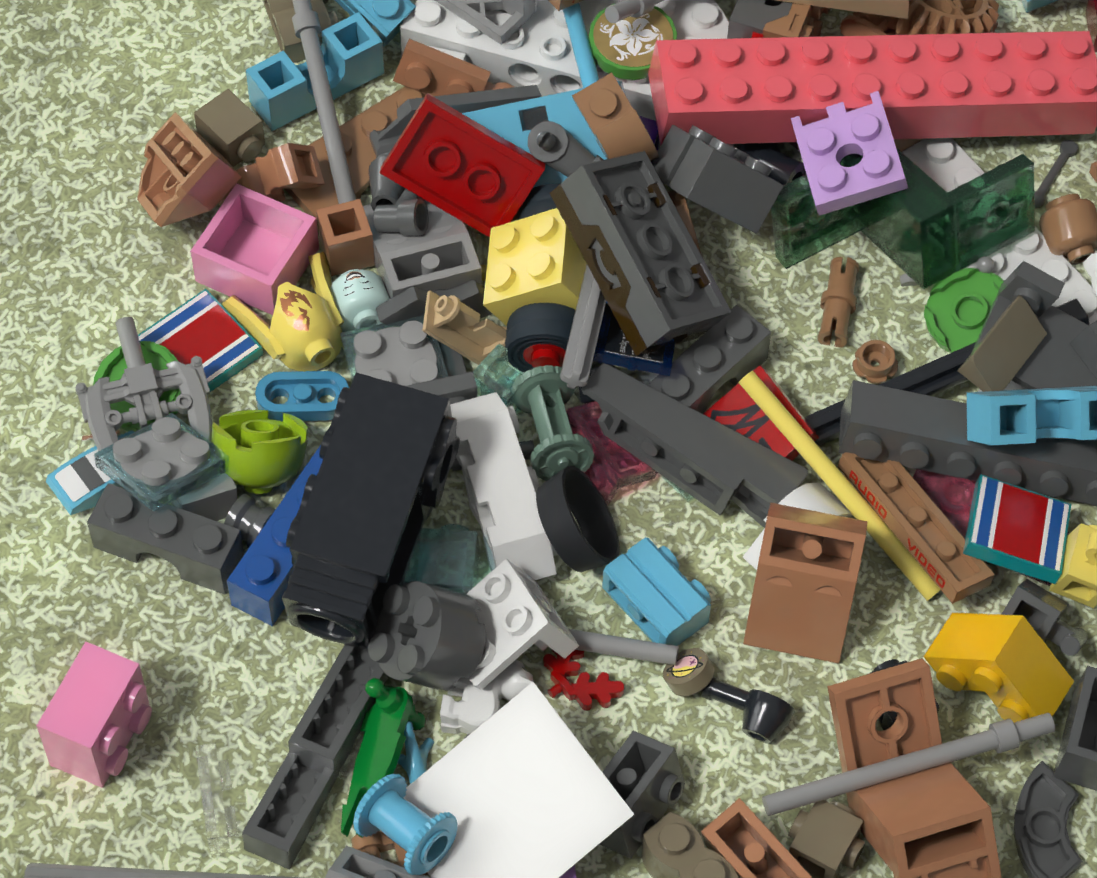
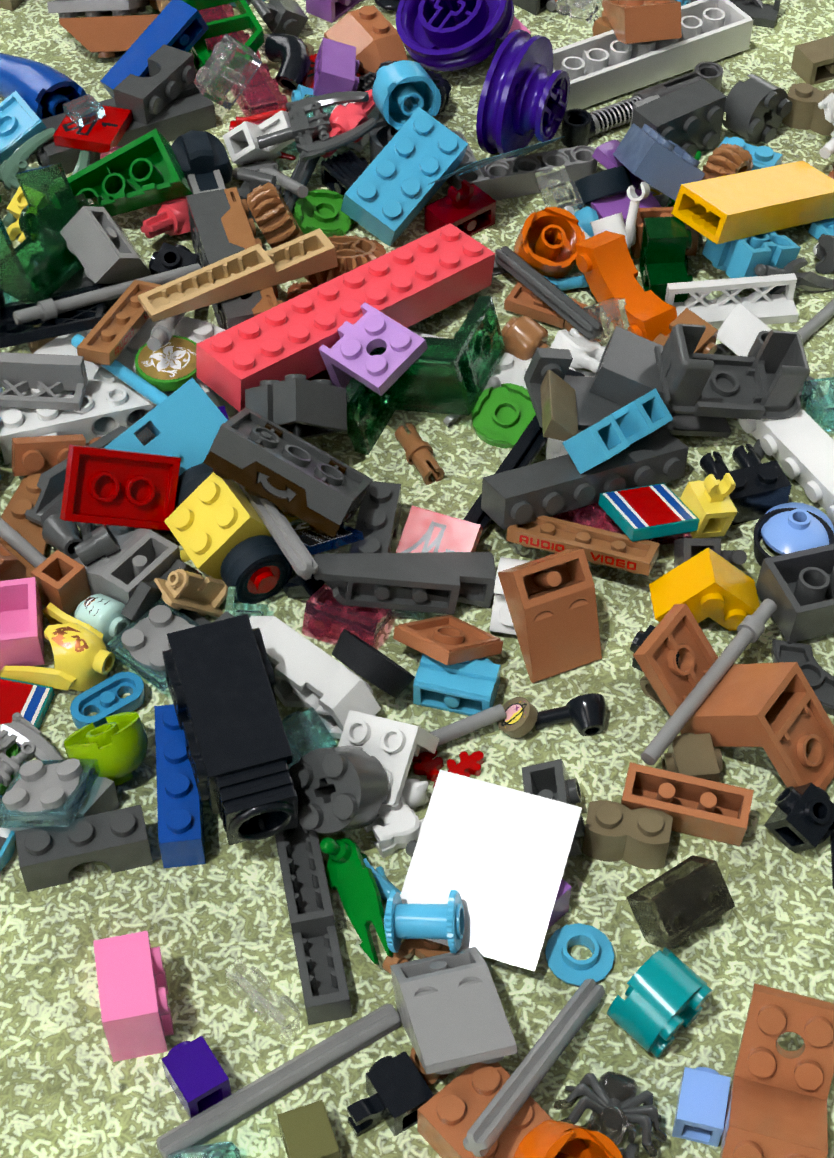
camera: 35 degrees left, 10 degrees down
dark grey wheel [224,494,276,548] -> none
sand green hose [511,365,594,481] -> none
dark grey piece [527,121,604,177] -> none
medium nougat brick [572,73,659,162] -> none
light yellow piece [738,370,940,601] -> none
medium nougat plate [852,340,898,384] -> none
none -> dark purple brick [161,1036,232,1119]
none -> nougat tile [393,615,503,666]

